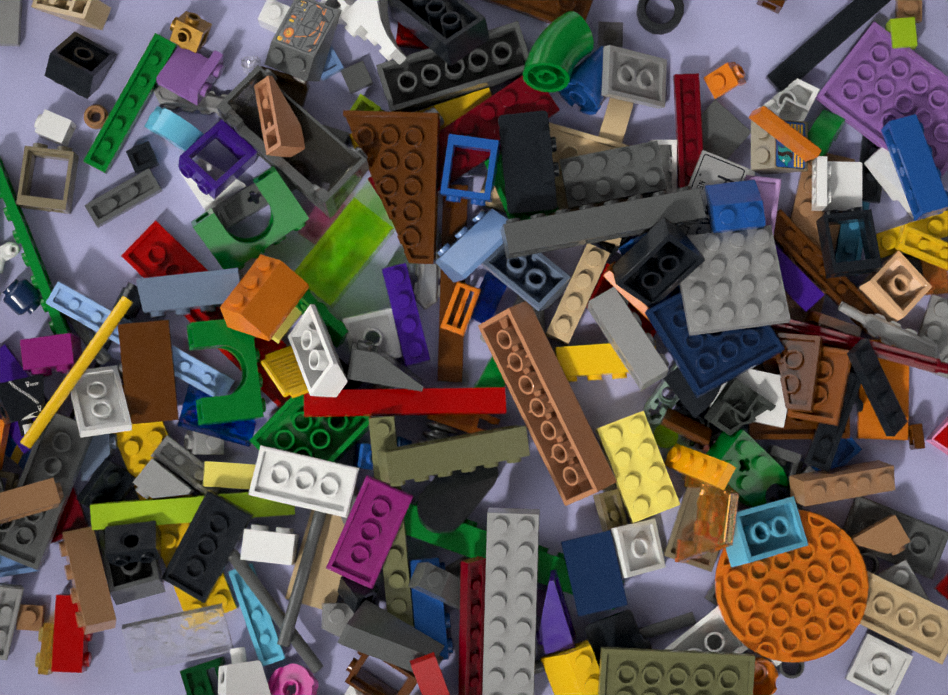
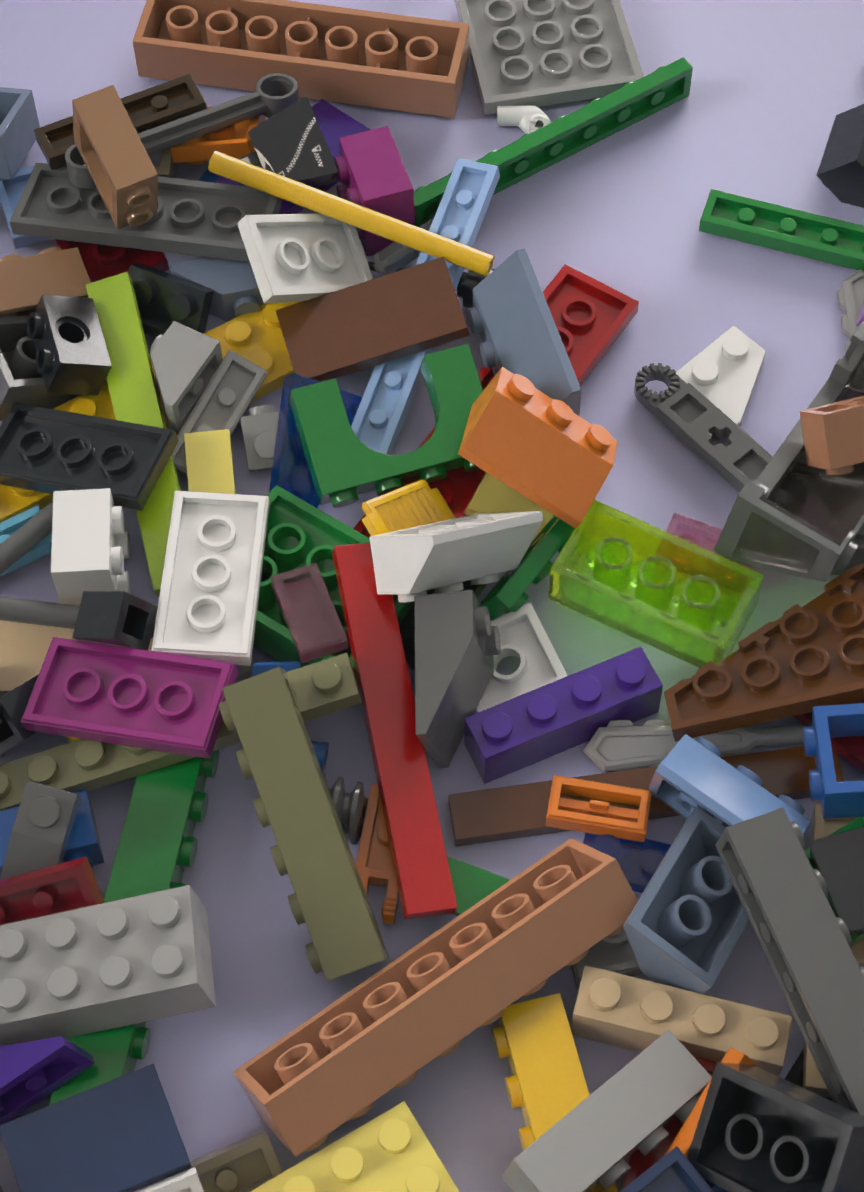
camera: 85 degrees right, 25 degrees down
dark blue head [3,278,41,315] -> none
dark tan window [16,143,79,214] -> none
white brick [34,109,77,147] -> none
medium nougat plate [84,104,109,129] -> none
dark grey plate [84,168,163,228] -> none
black plate [126,141,159,175] -> none
medium azure brick [144,106,204,151] -> none
dark purple window [178,119,257,199] -> none
green arch [191,166,310,270] -> none
black tile [417,465,498,534] -> none
none -> black brick [72,591,158,650]
none -> clear pink tile [271,563,348,663]

